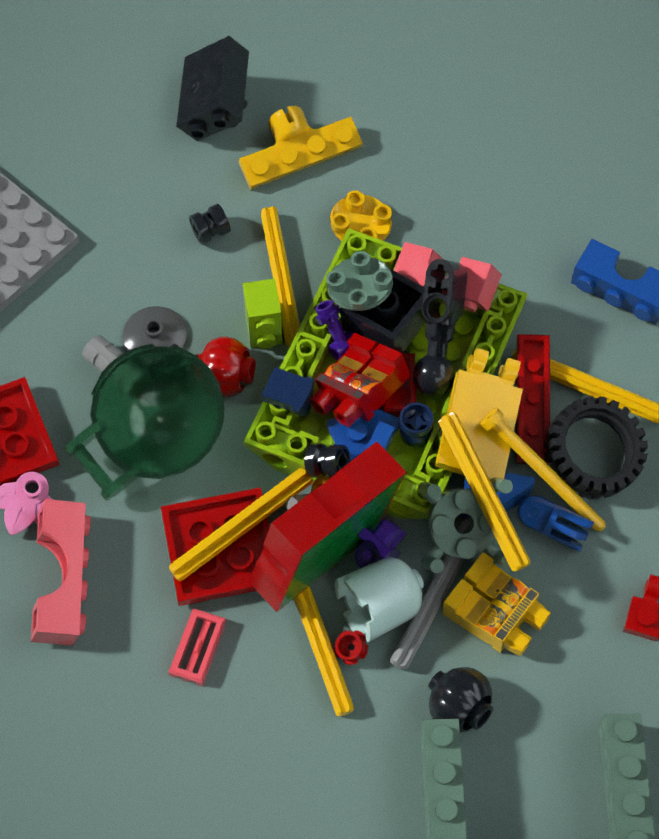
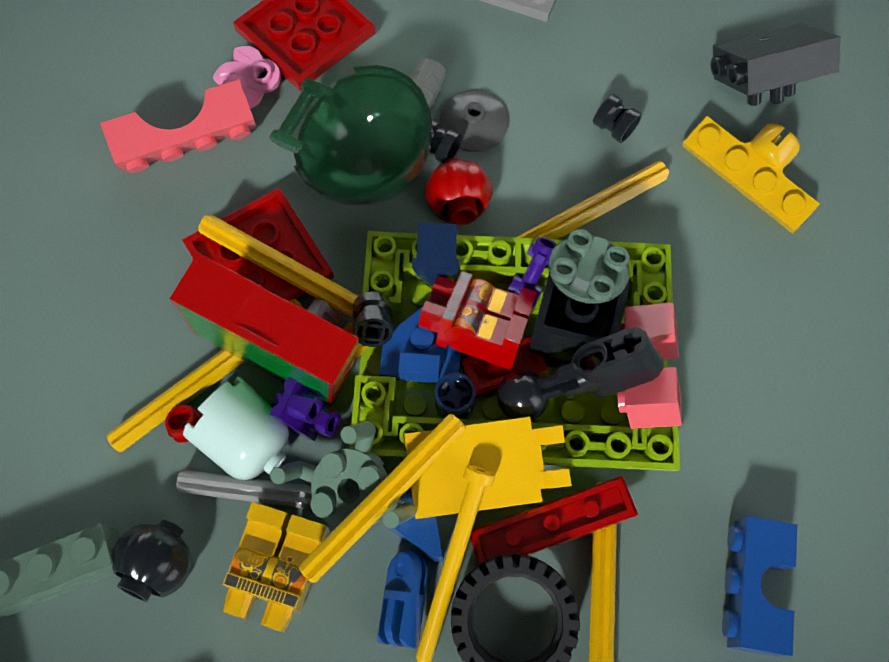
camera: 70 degrees right, 5 degrees up
coral tile [169,608,226,687] -> none
lime brick [242,278,283,349] -> none
yellow dish [330,190,392,241] -> none

